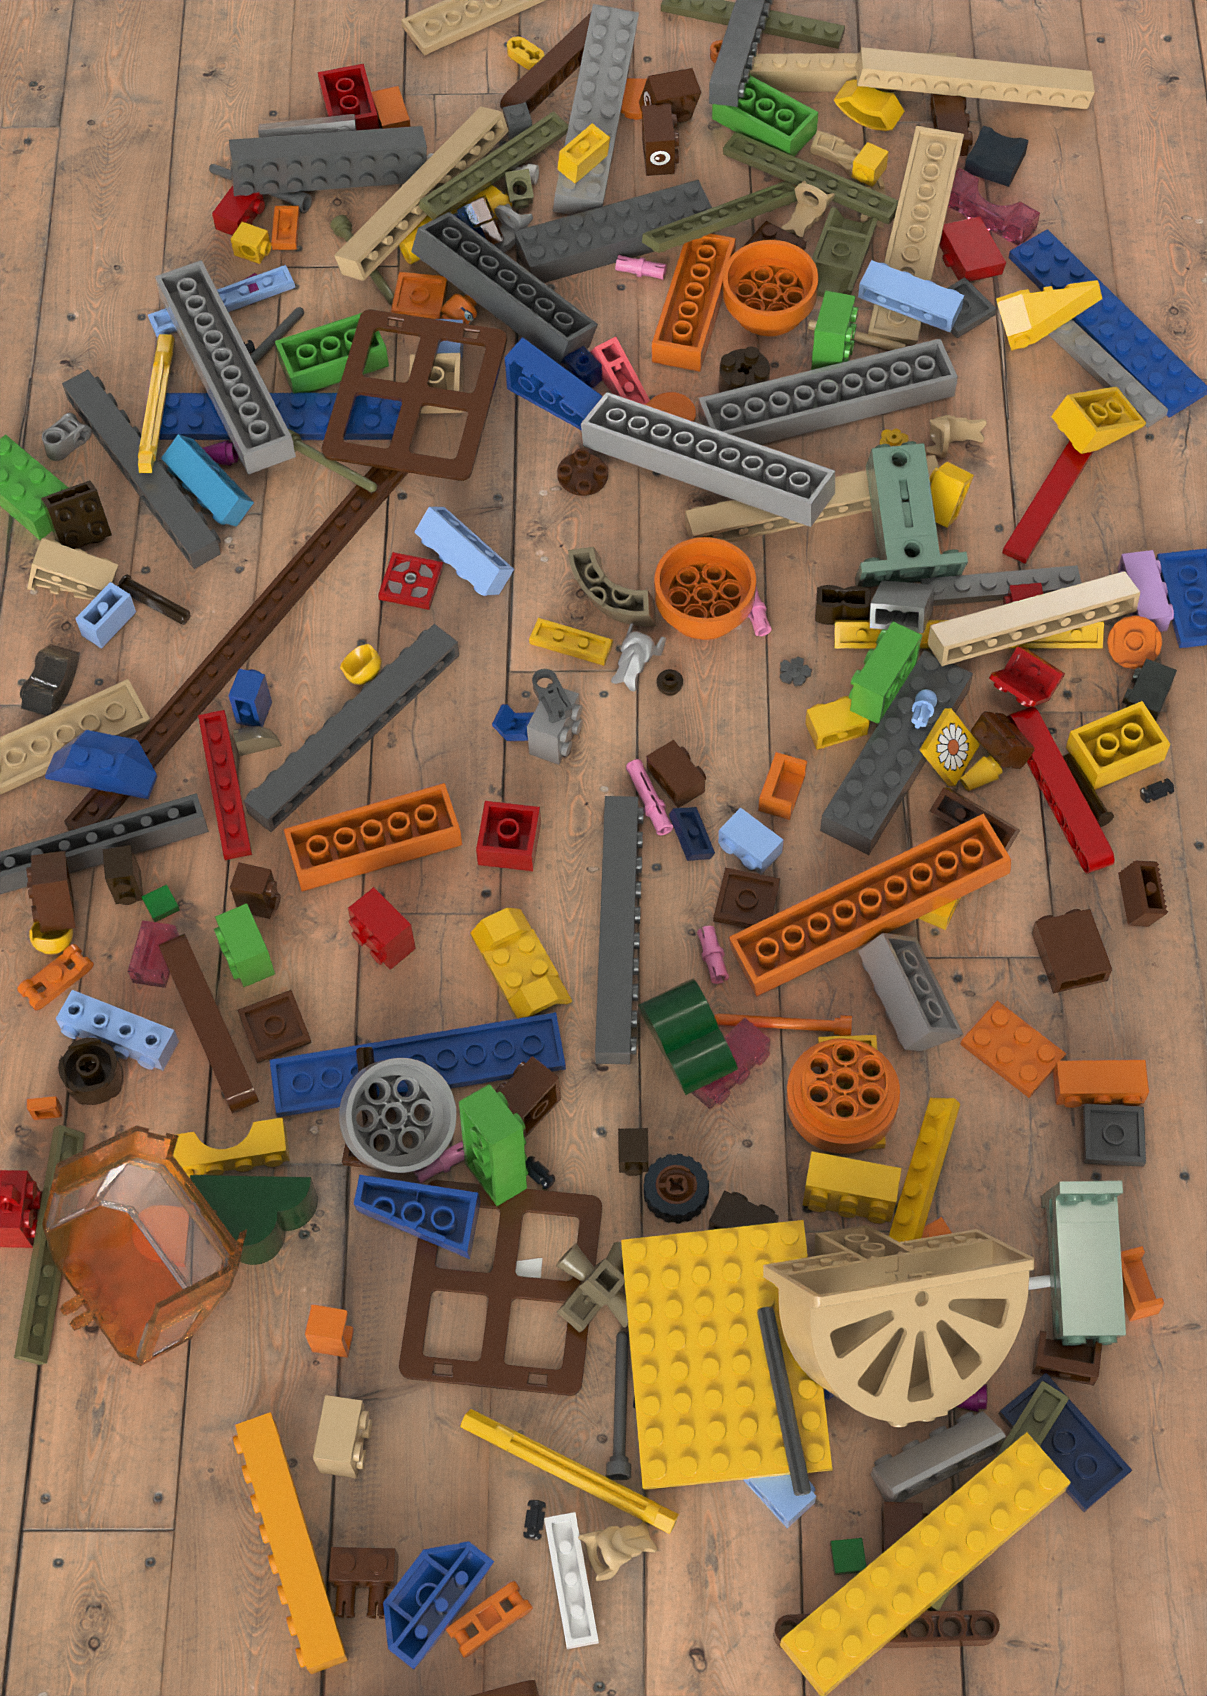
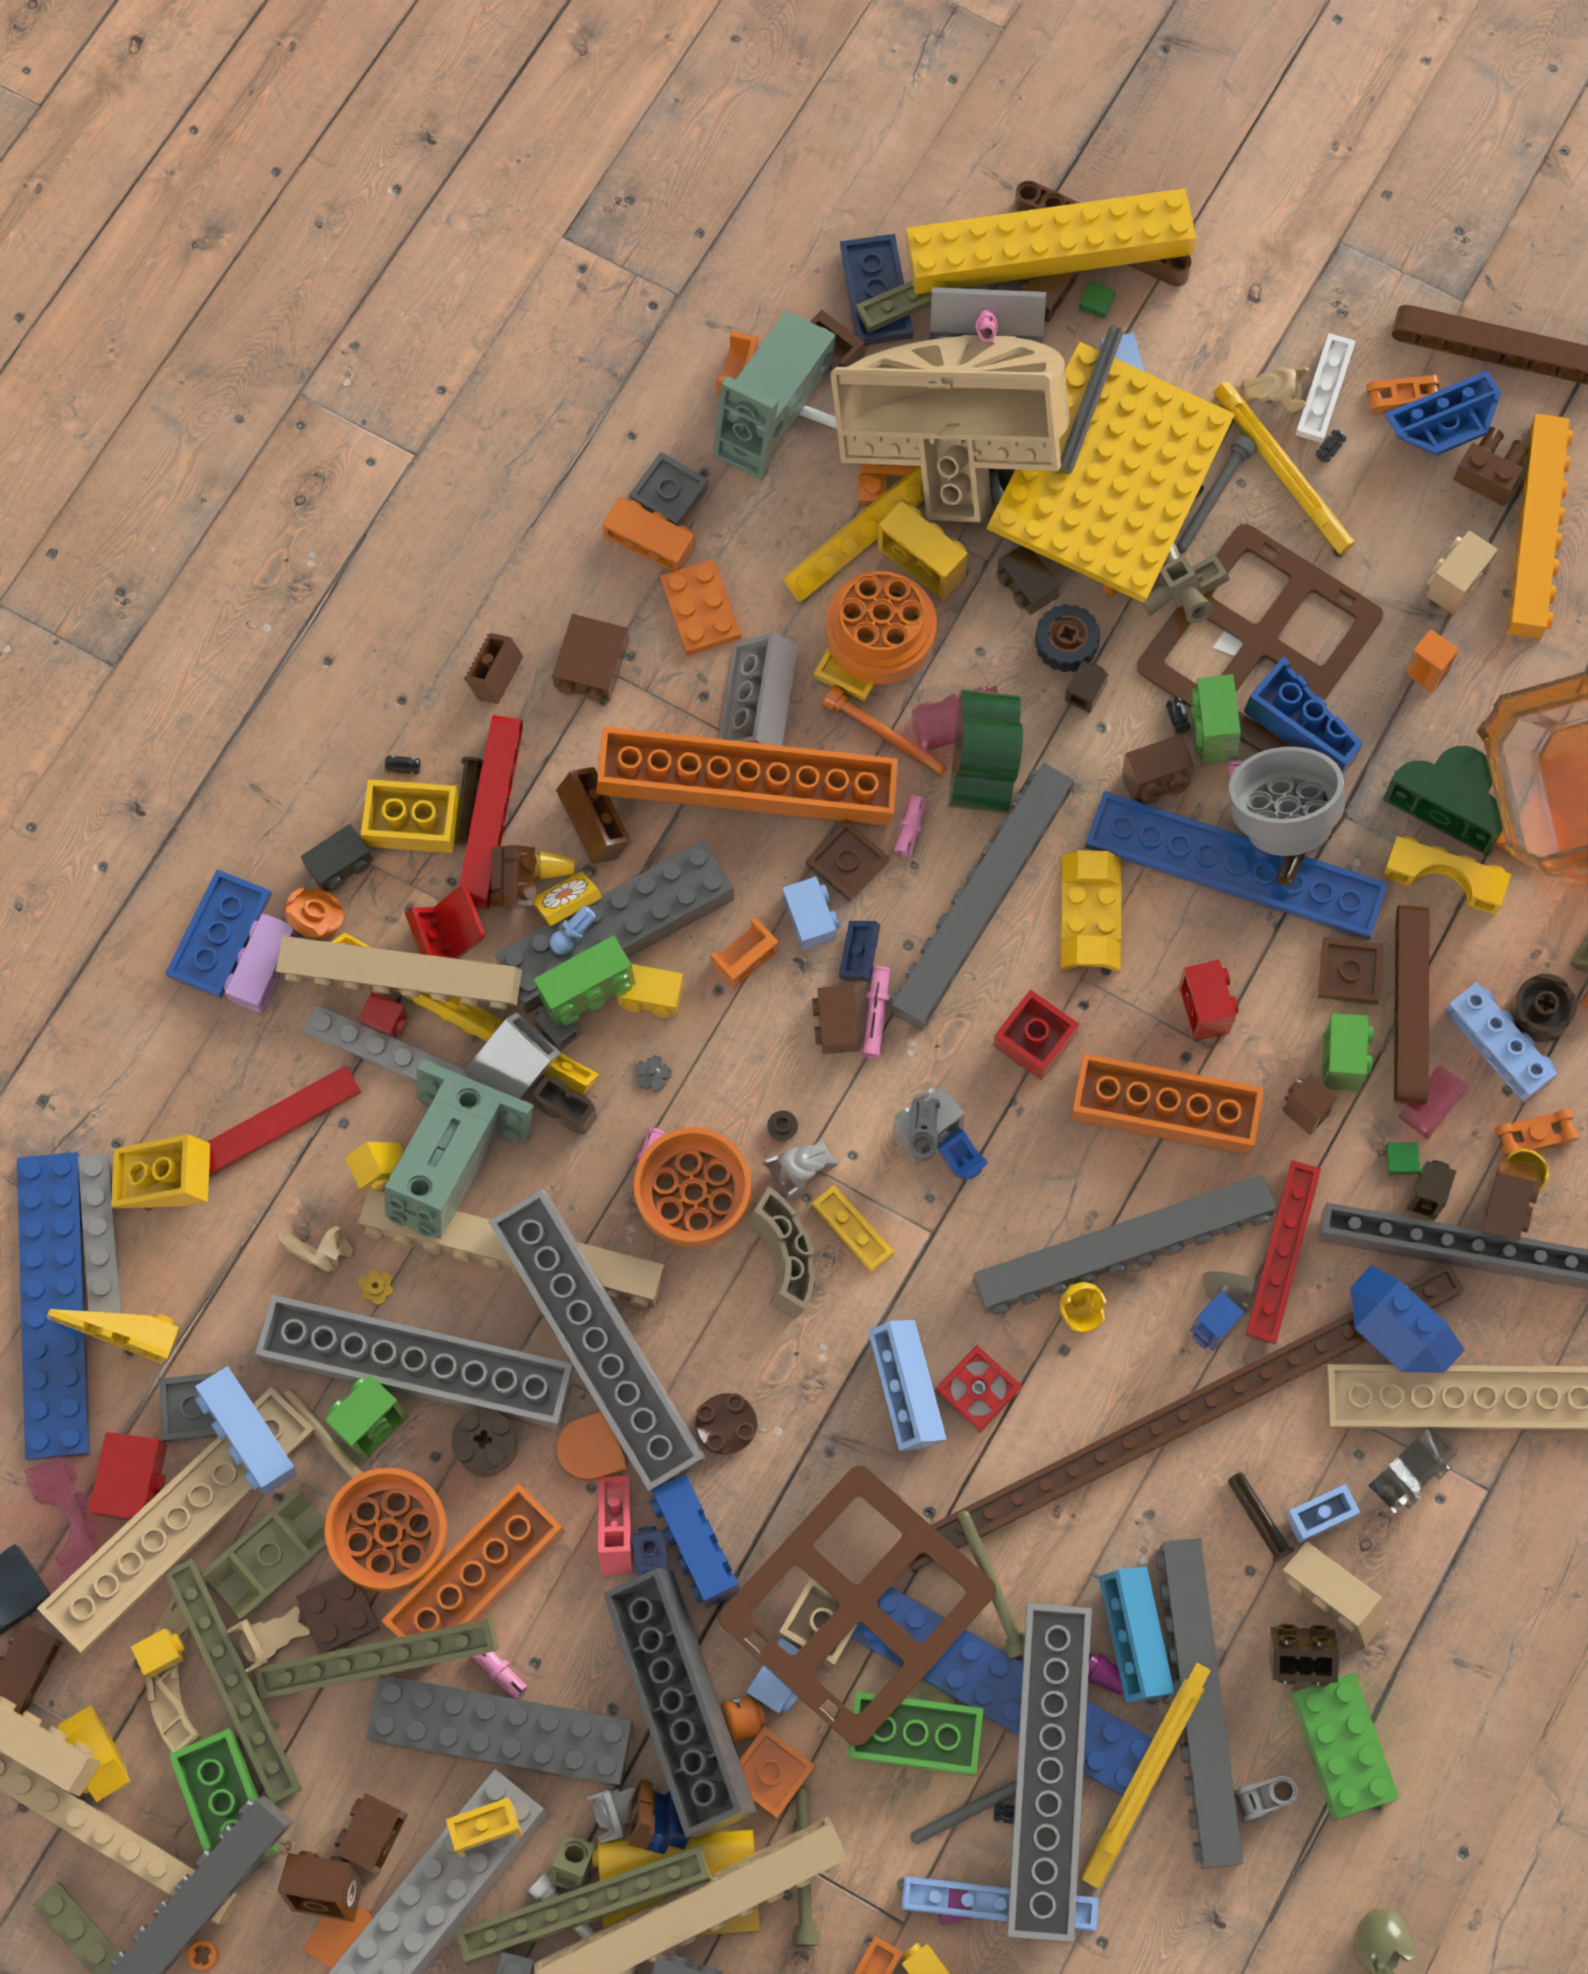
camera: 150 degrees left, 10 degrees up
none -> bright pink pin [975,309,998,343]

